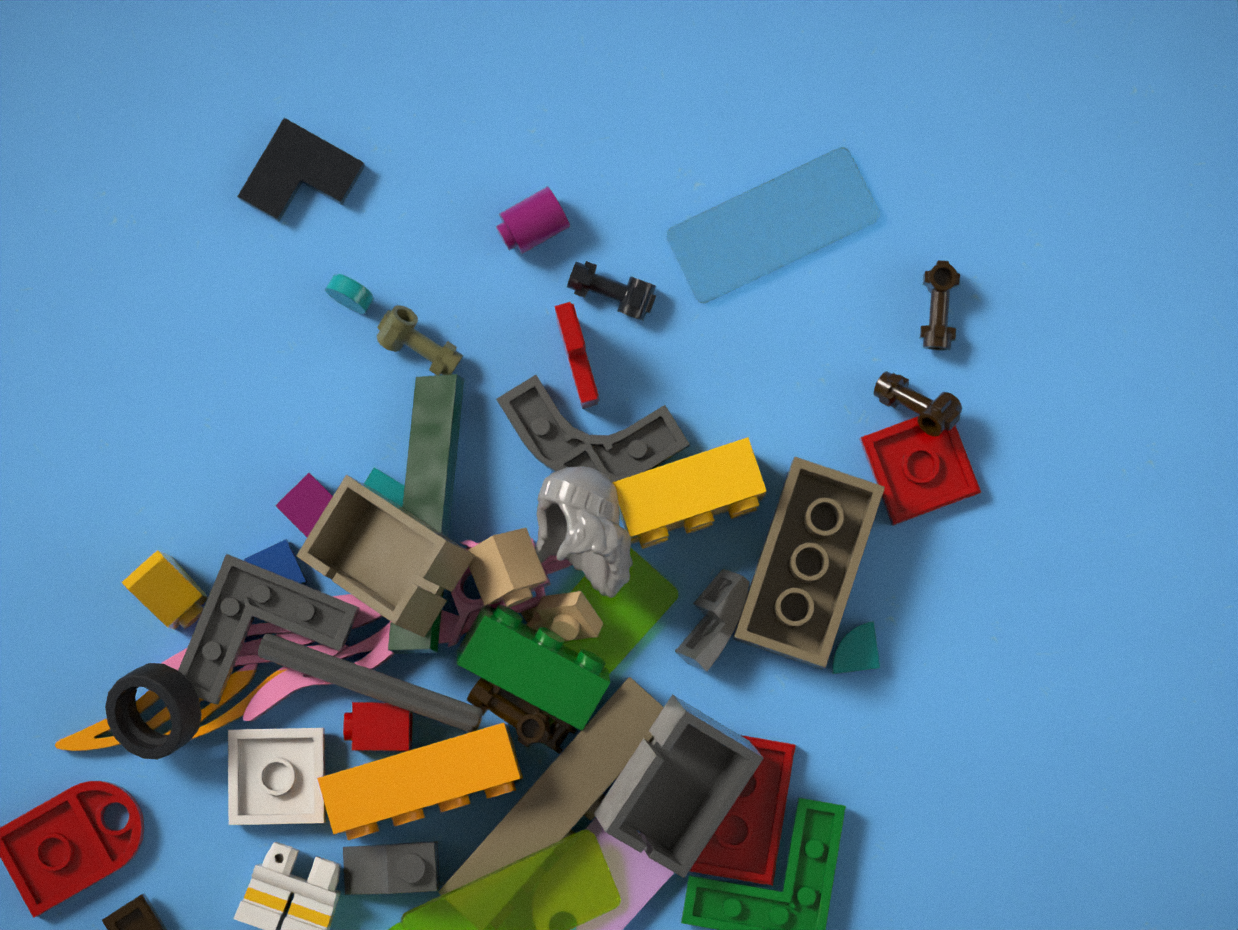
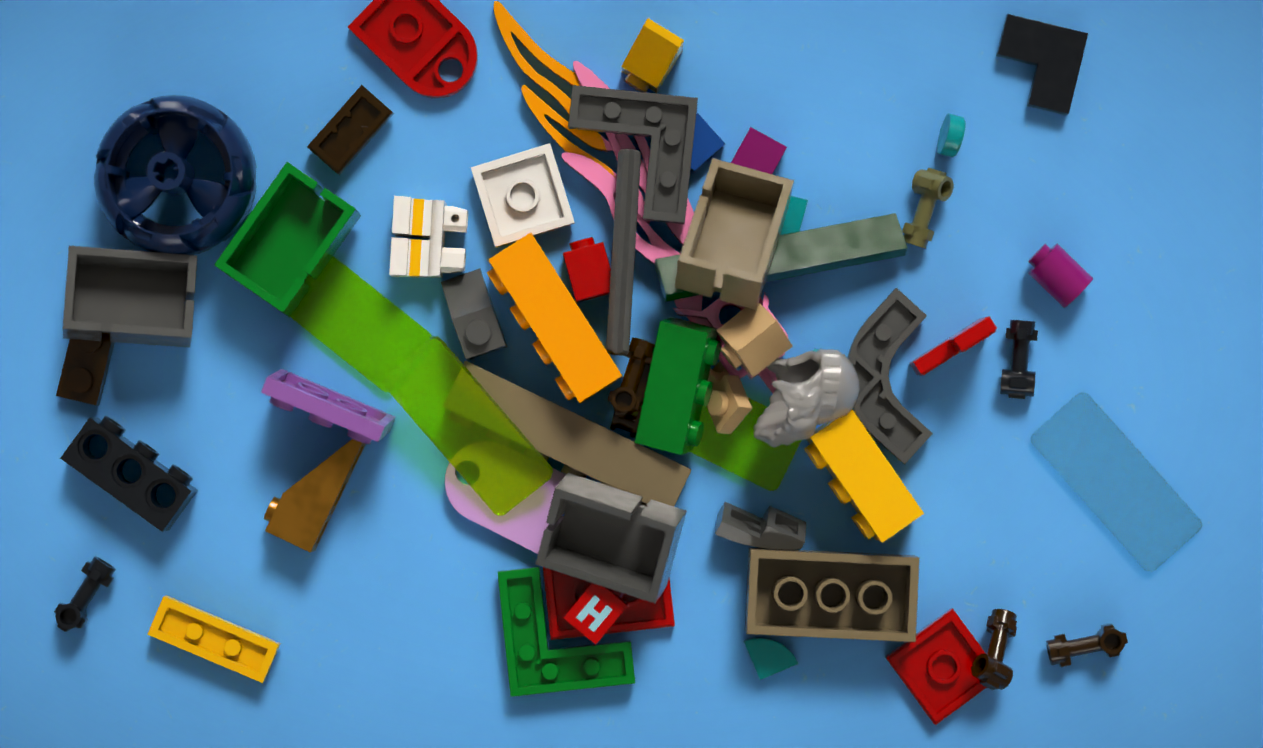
camera: 75 degrees right, 5 degrees up
black tyre [105,663,202,760] -> none
none -> red brick [563,583,628,645]

